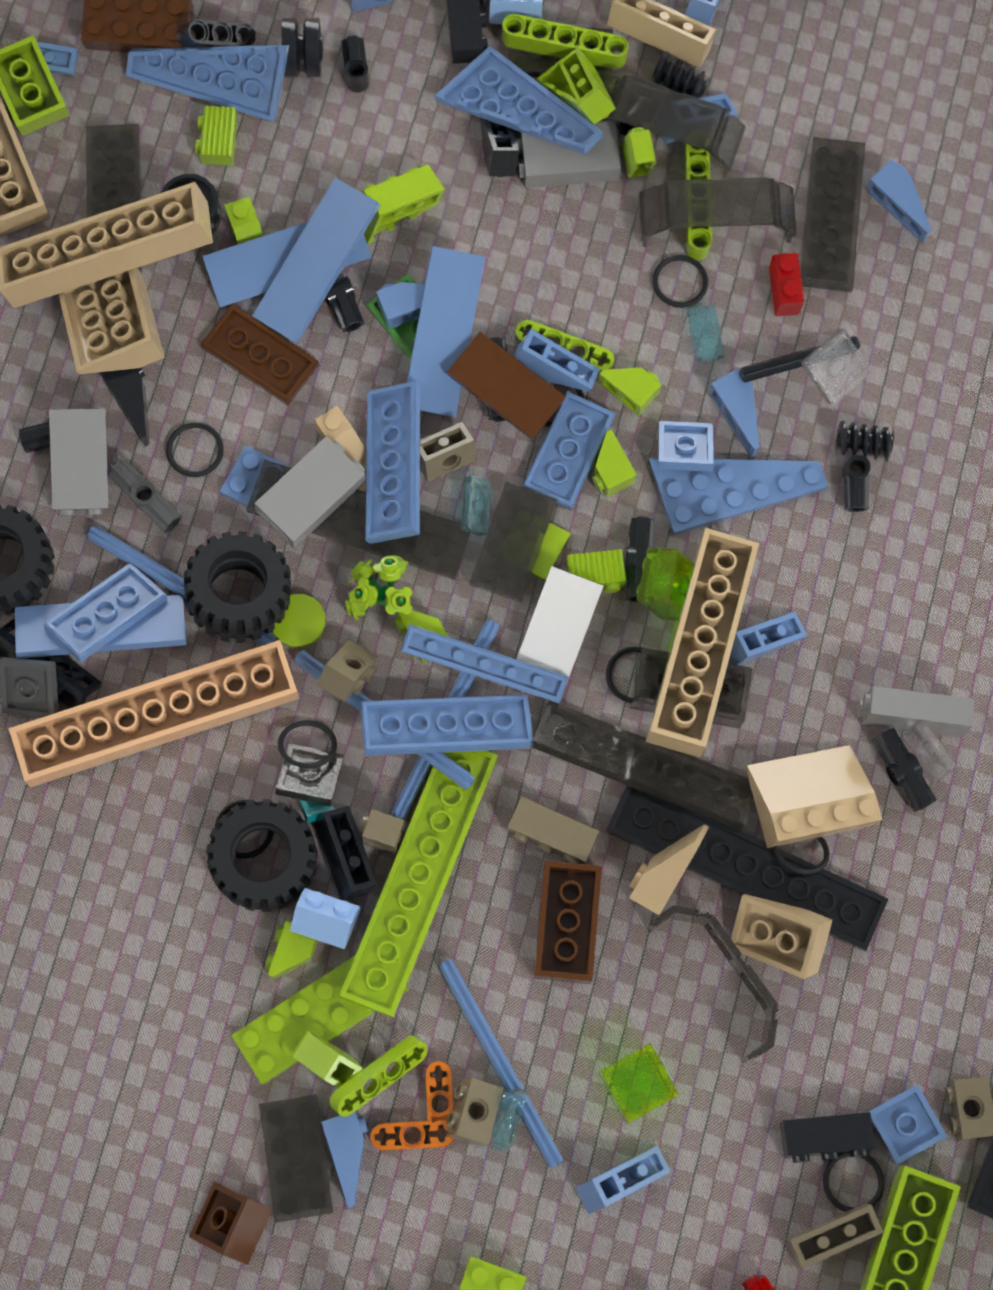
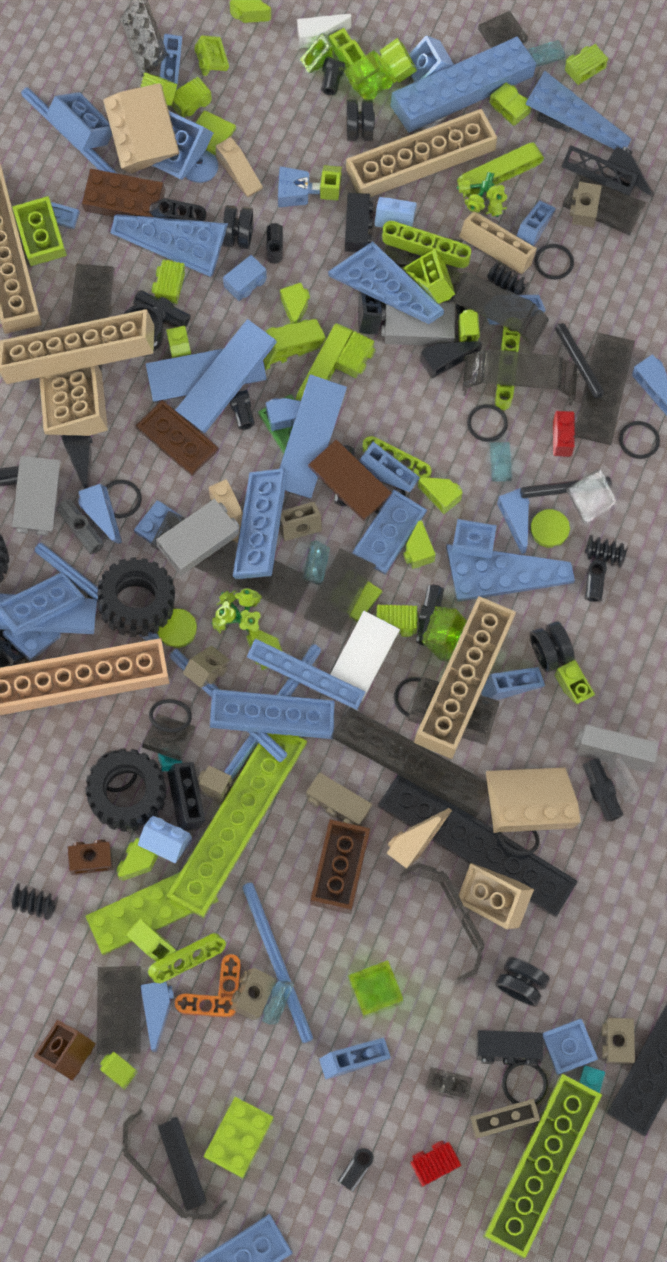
camera: 10 degrees right, 5 degrees down
none -> medium blue plate [3,630,61,662]
none -> black piece [11,883,58,920]
none -> reddish brown brick [67,839,113,875]
none -> medium blue slope [78,484,122,544]
none -> lime slope [100,1051,138,1090]
none -> black piece [133,290,191,328]
none -> medium blue brick [223,255,267,301]
none -> lime slope [280,282,310,324]
none -> lime beam [296,323,354,401]
none -> lime brick [336,331,376,378]
none -> black slope [420,341,482,379]
none -> clear smoke brick [424,1067,473,1102]
none -> black wheel [495,957,550,1007]
none -> black wheel [529,621,575,672]
none -> lime tile [530,509,570,548]
none -> black tyre [535,244,574,280]
none -> lime slope [554,660,595,704]
none -> black axle [555,323,605,399]
none -> teal plate [579,1065,605,1093]
none -> black tyre [619,421,660,459]

